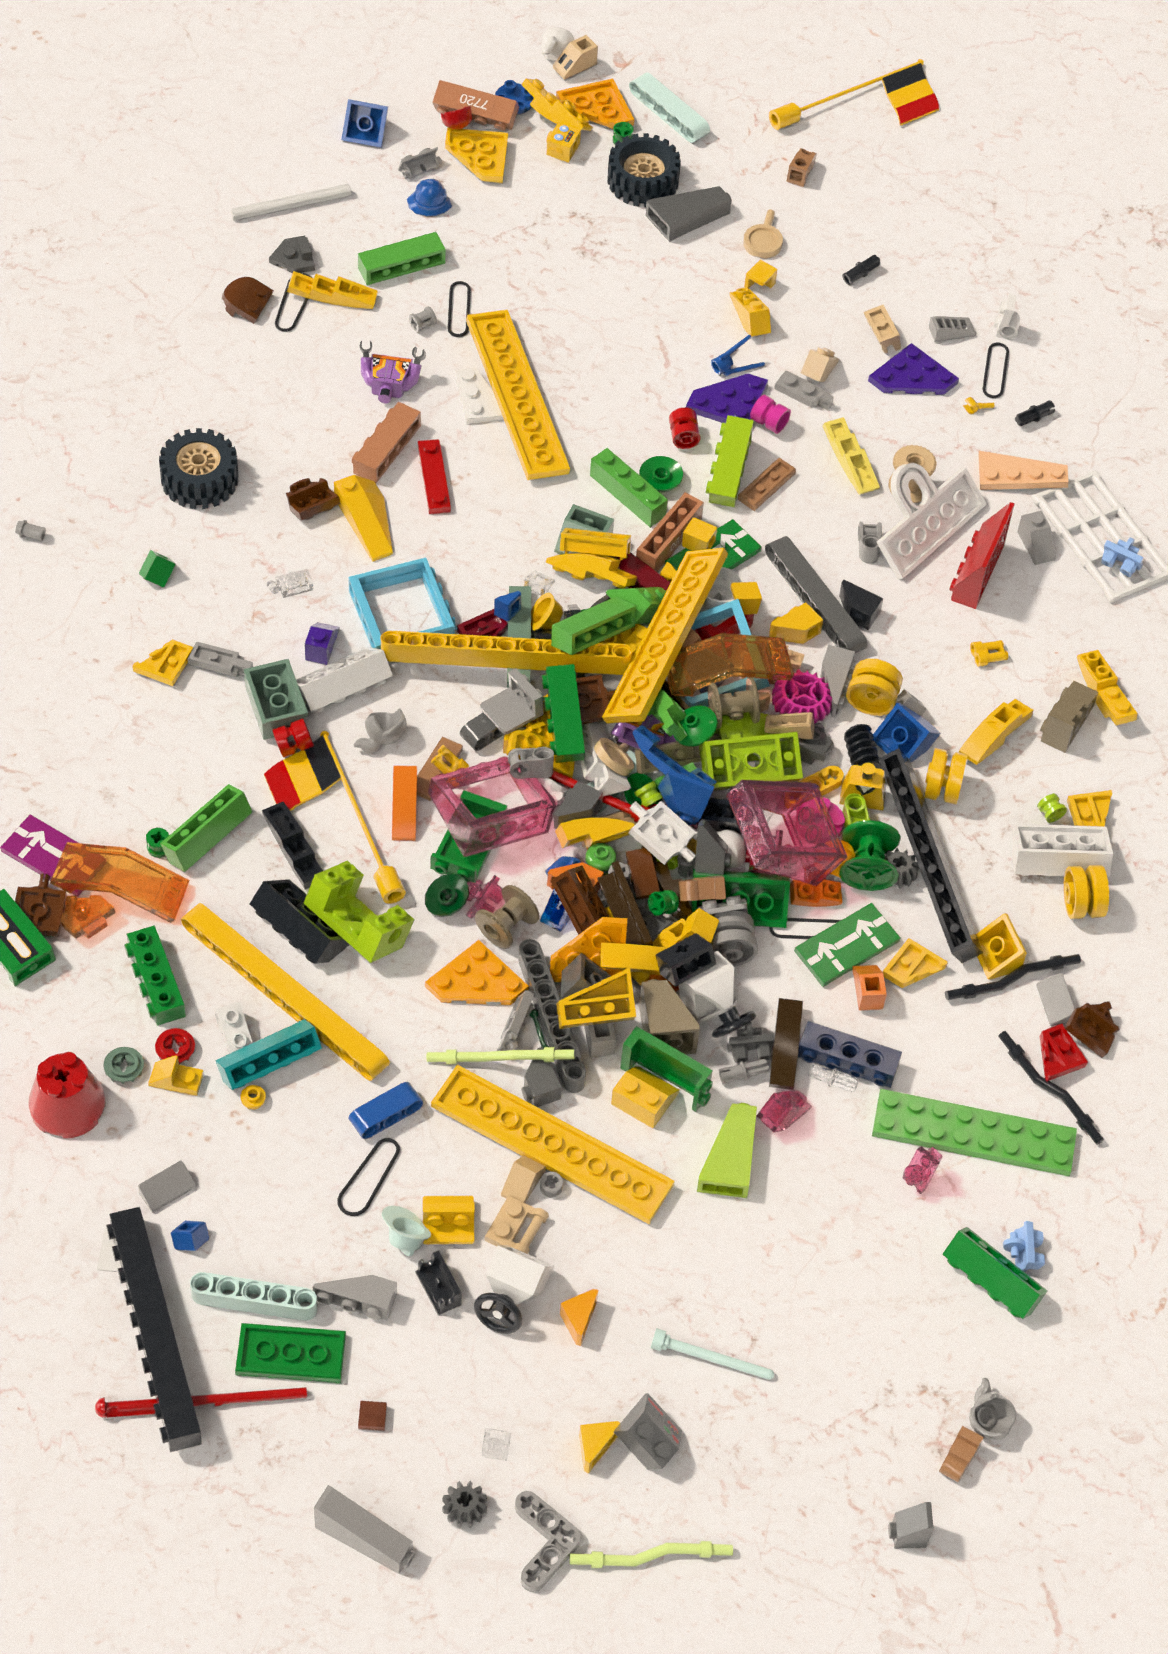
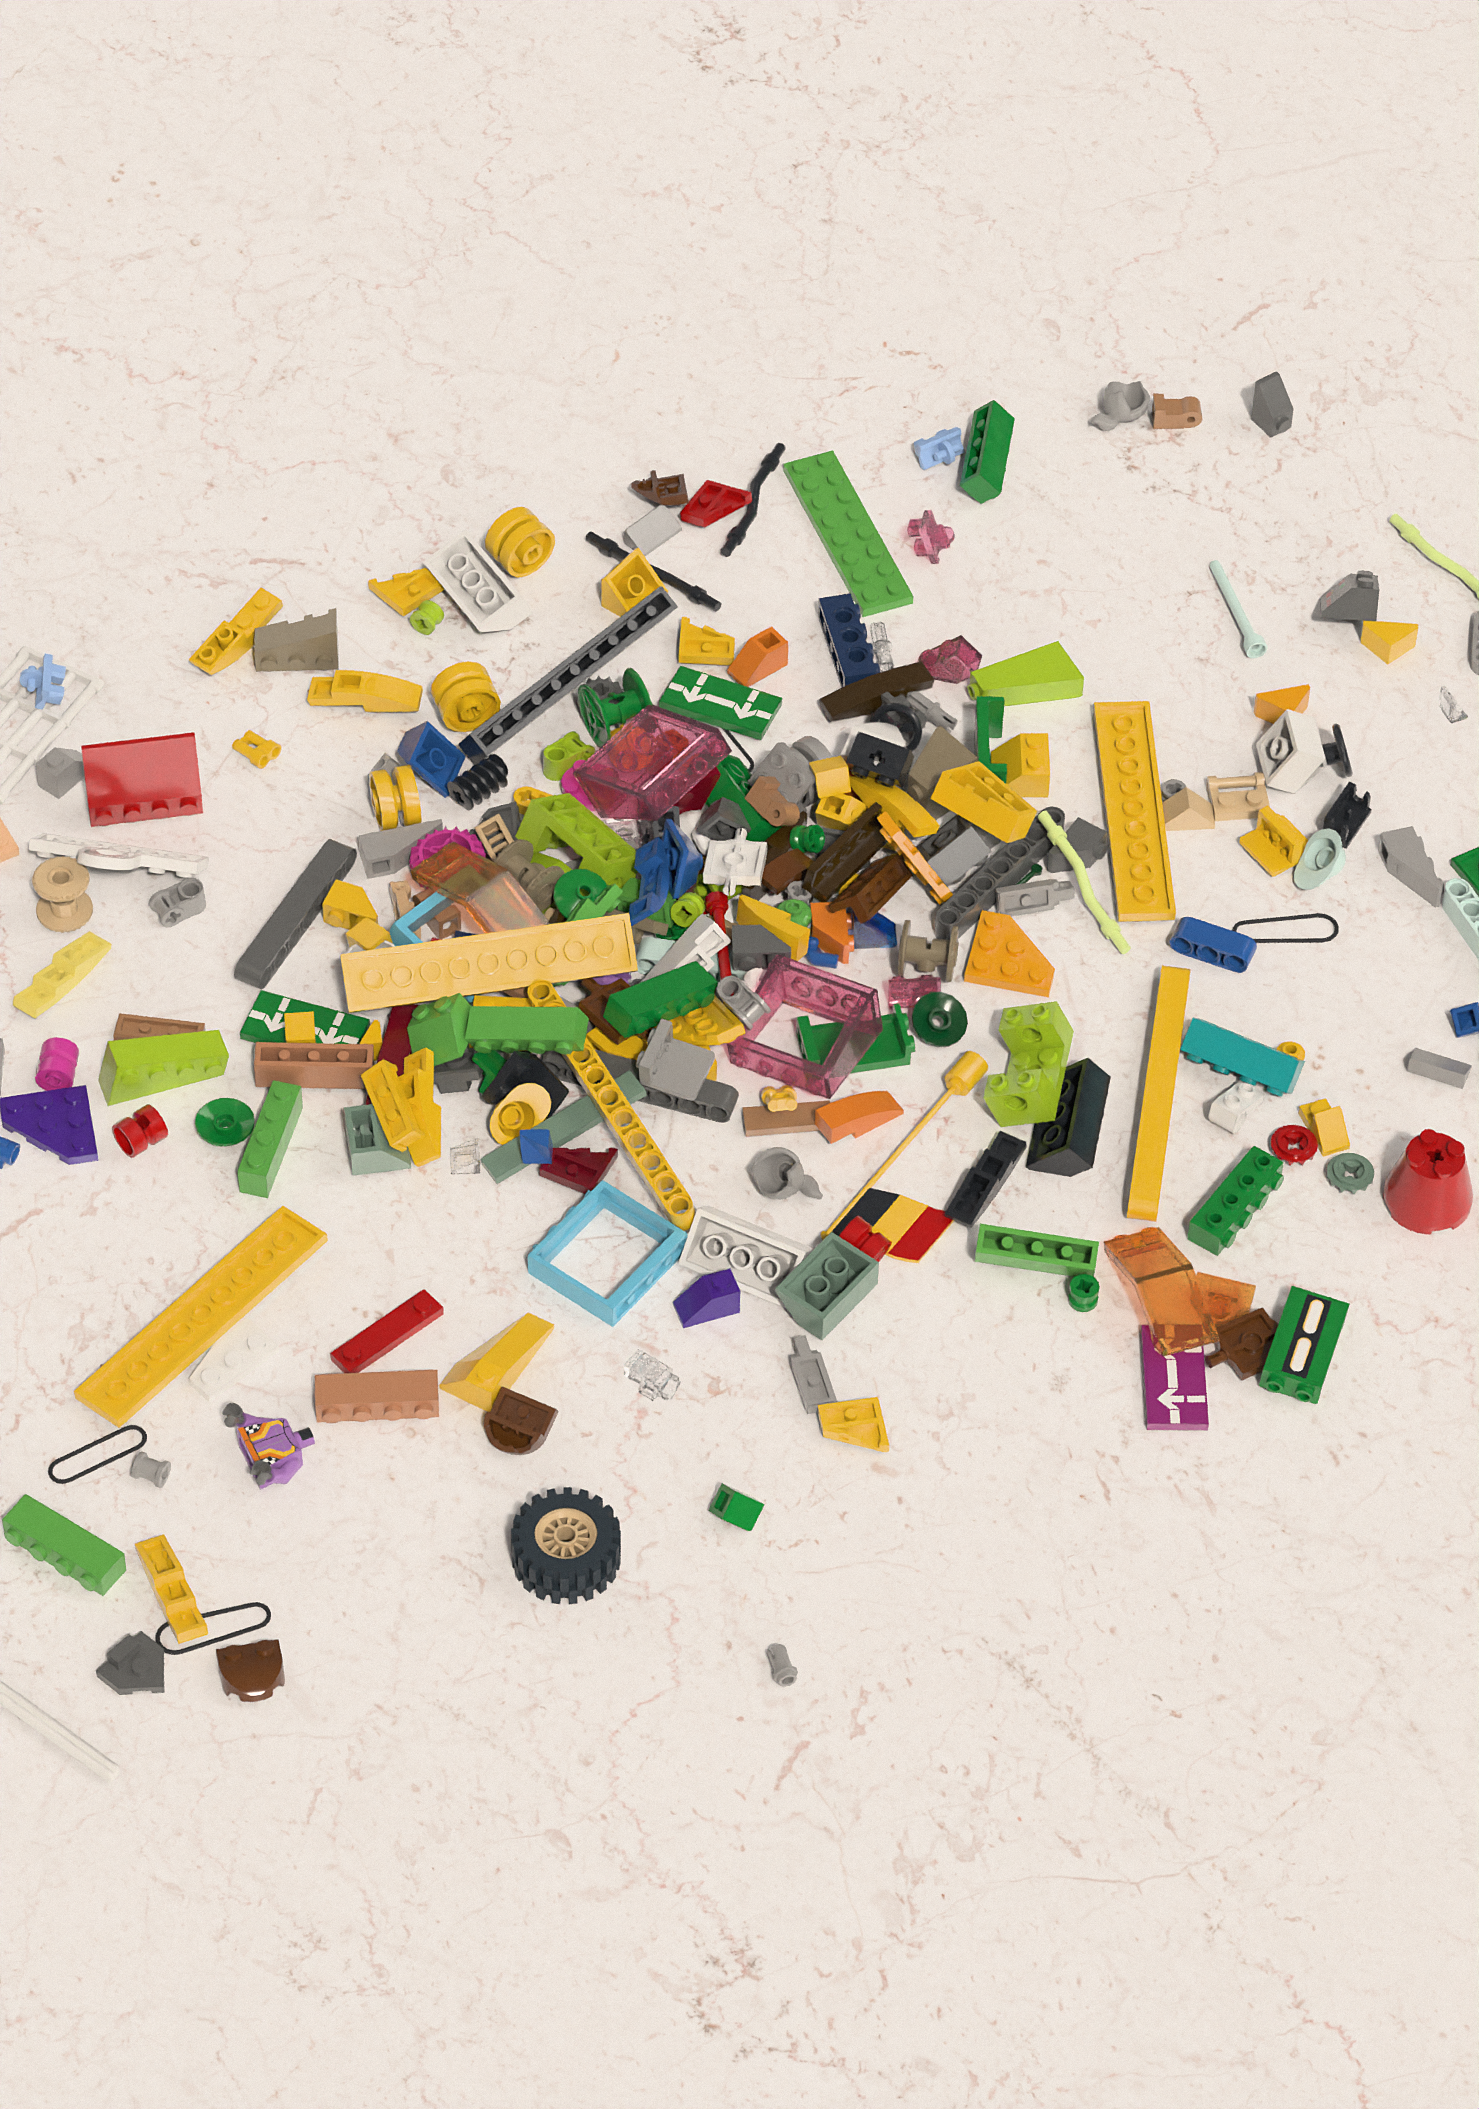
camera: 120 degrees left, 5 degrees down
tan piece [594,738,634,776] -> none
black slope [839,579,884,630] -> none
yellow torso [839,763,886,811] -> none

